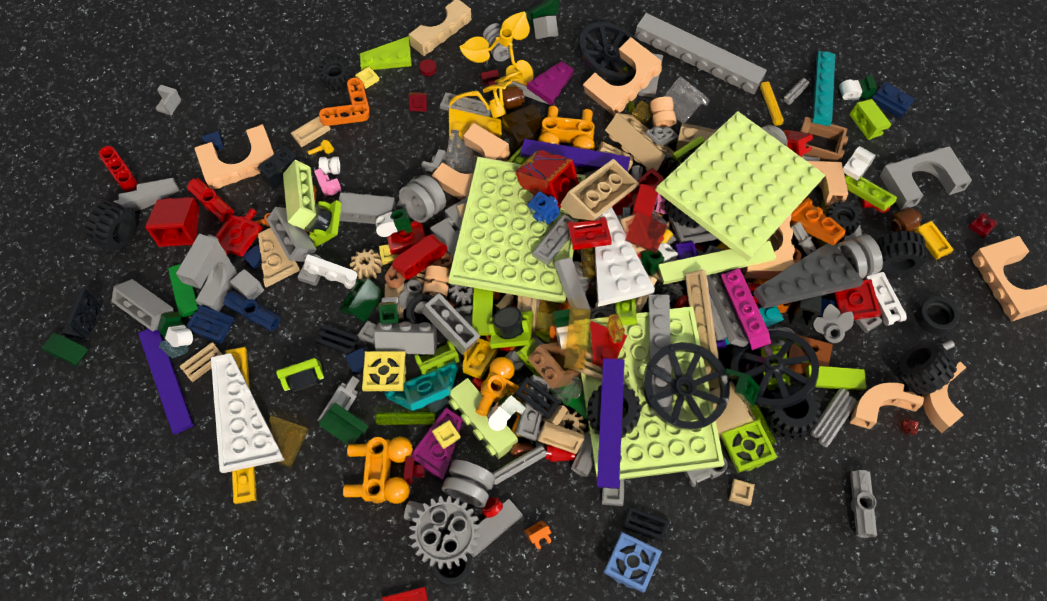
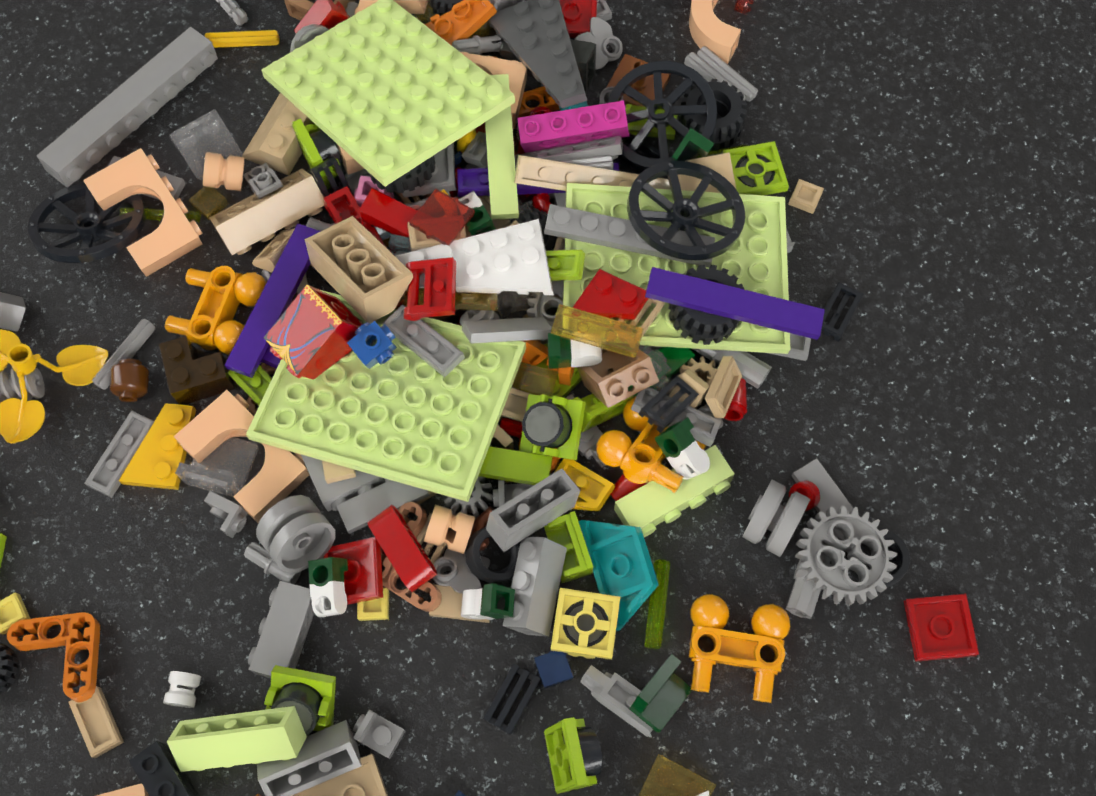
camera: 80 degrees left, 5 degrees up
white plate [304,254,357,289] -> none
yellow hand [308,140,334,155] -> none
bright pink bracket [314,168,341,197] -> none
dark green panel [339,278,383,322] -> none
tan gear [350,249,383,280] -> none
light grey tile [357,320,377,347] -> none
dark red tile [403,457,425,484] -> none
dark red tile [409,92,427,111] -> none
magenta wing [410,408,463,482] -> none
dark red tile [419,59,437,76] -> none
light yellow tile [432,420,461,449] -> none
yellow plant [449,71,523,119] -> none
dark red tile [480,70,499,91] -> none
light grey axle [492,445,547,485] -> none
copper arm [510,443,537,462] -> none
orange tile [524,520,551,549] -> none
magenta wing [527,61,574,106] -> none
medium blue piece [604,532,662,593] -> none
clear yellow tile [607,313,625,343] -> none
lime tile [805,365,867,391] -> none
light grey piece [850,470,877,538] -> none

